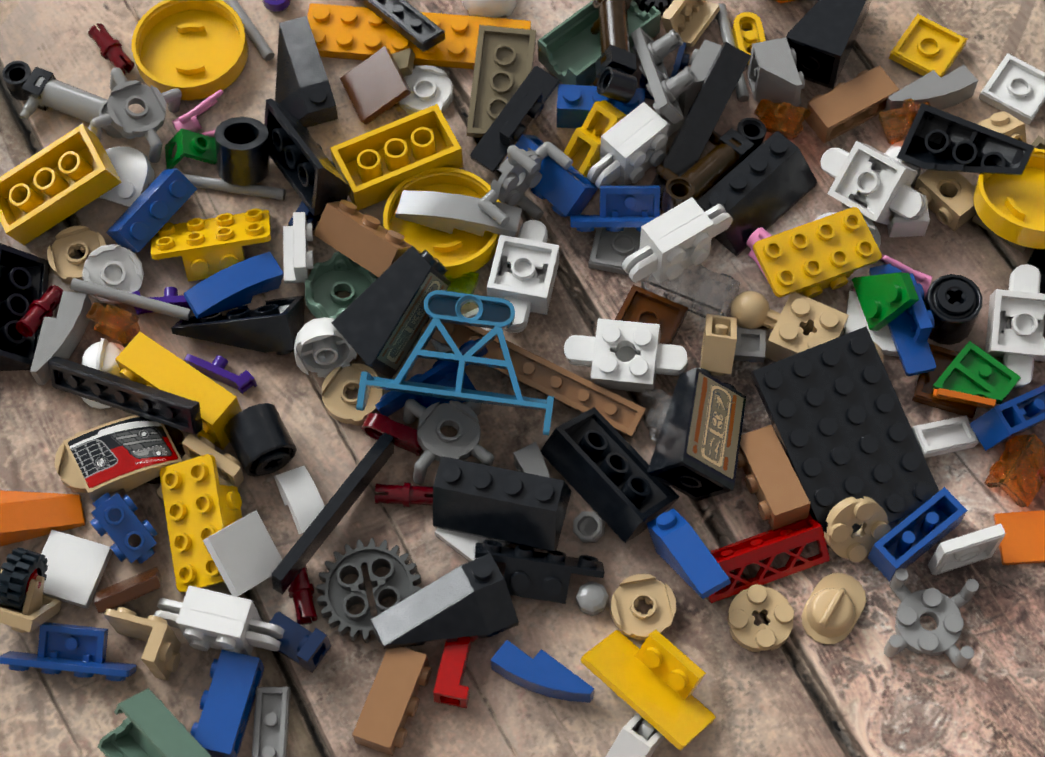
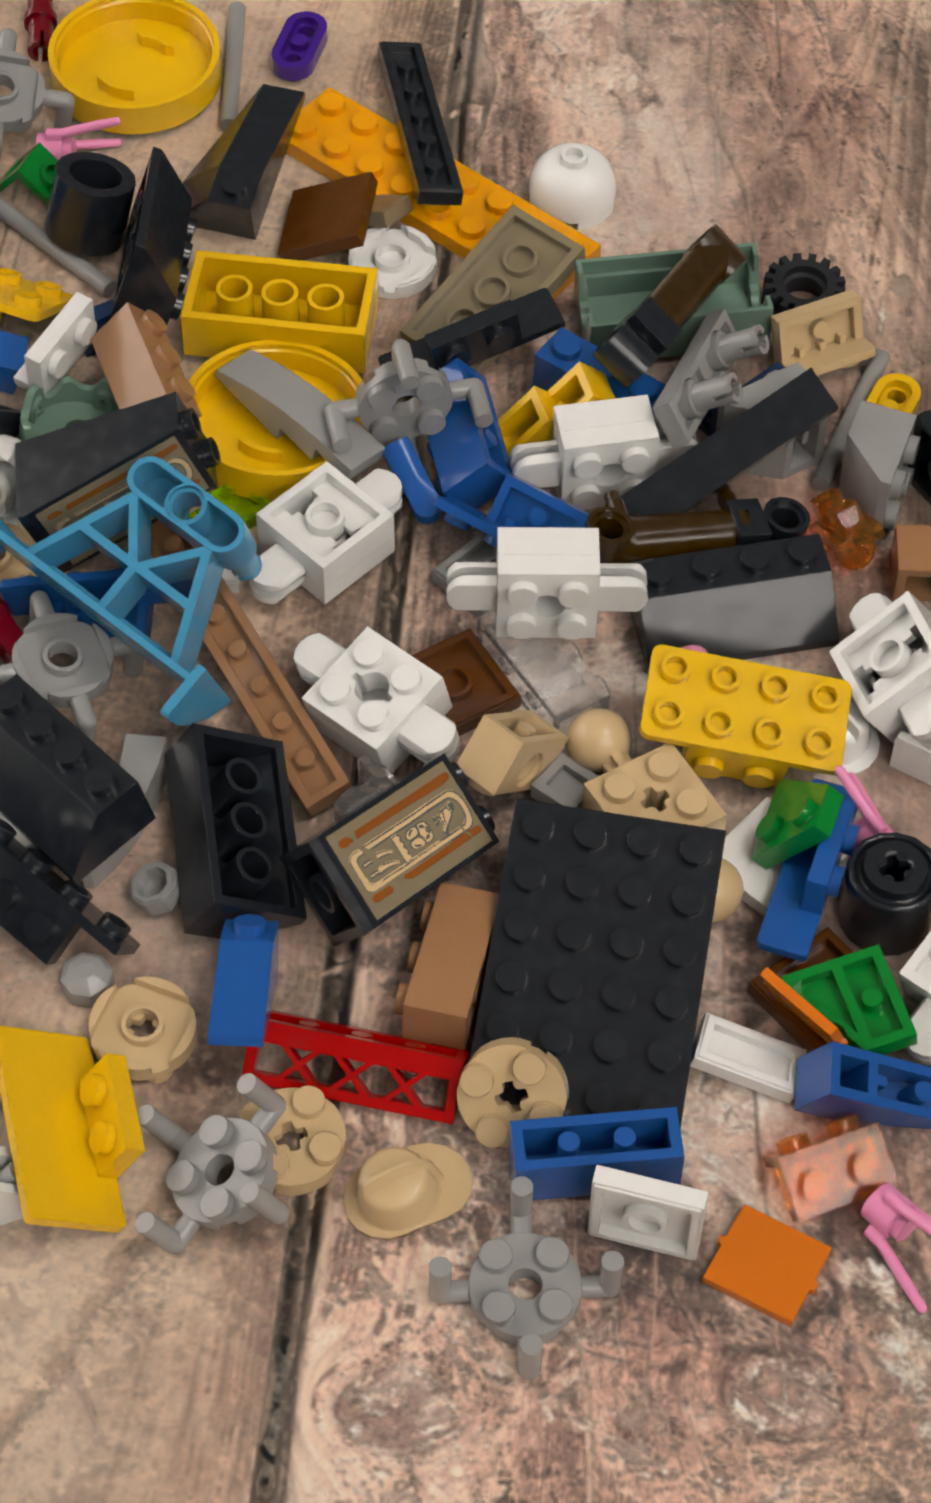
camera: 30 degrees right, 10 degrees down
none -> light grey plate [135,1073,289,1254]
none -> blue bar [383,436,442,525]

